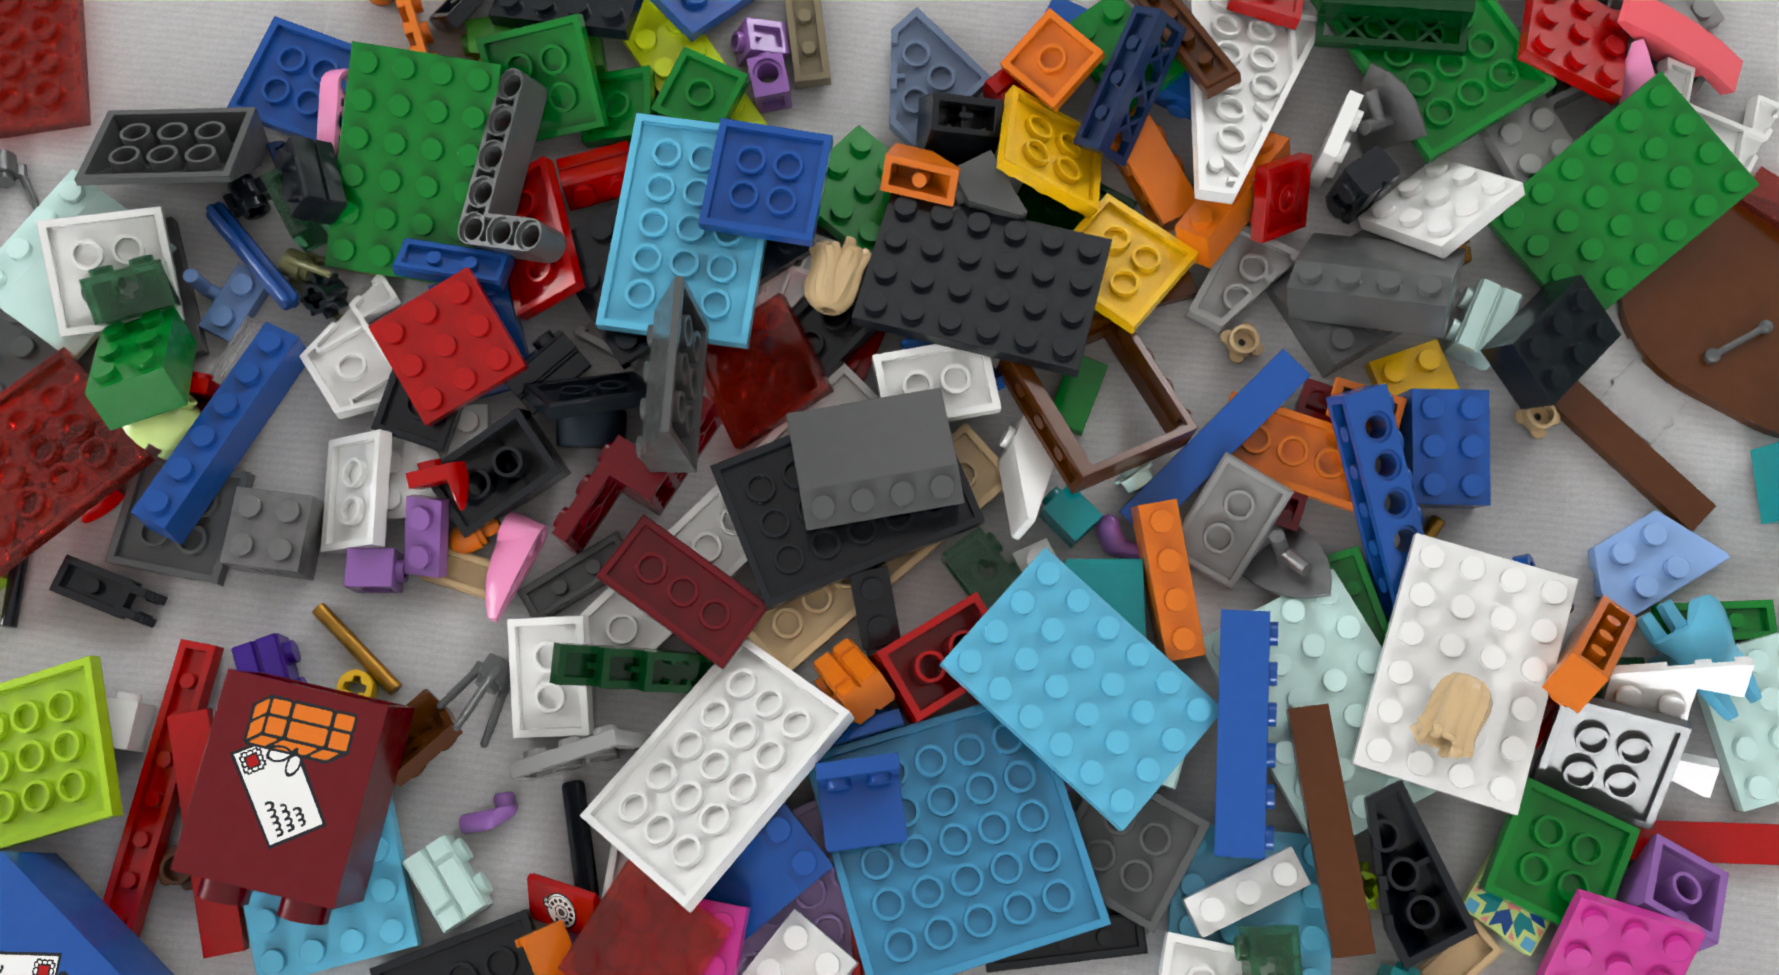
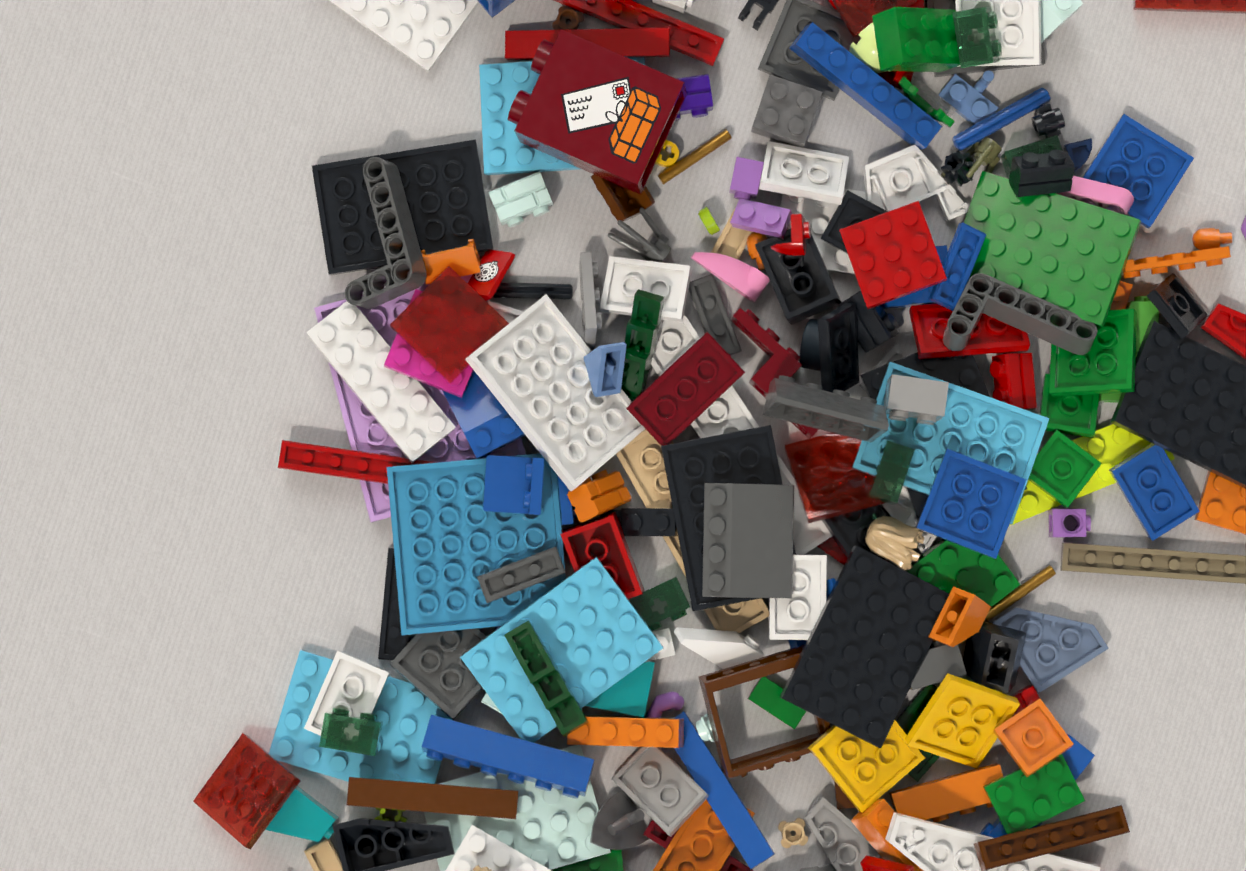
camera: 105 degrees right, 10 degrees up
dark grey slope [74,107,269,186] -> none
medium lavender arm [459,791,518,834] -> none
medium lavender bracket [731,17,790,67] -> none
teal brick [1039,486,1103,548] -> none
dark blue fence [1072,5,1187,167] -> none
white plate [1181,846,1311,938] -> none
none -> dark grey tile [477,546,566,603]
none -> dark green slope [504,621,588,736]
none -> medium blue slope [583,342,627,397]
none -> lime tile [698,206,720,235]
none -> clear green brick [867,440,915,505]
none -> light grey brick [884,374,949,425]
none -> green helmet [898,76,955,128]
none -> pearl gold bar [985,565,1056,622]

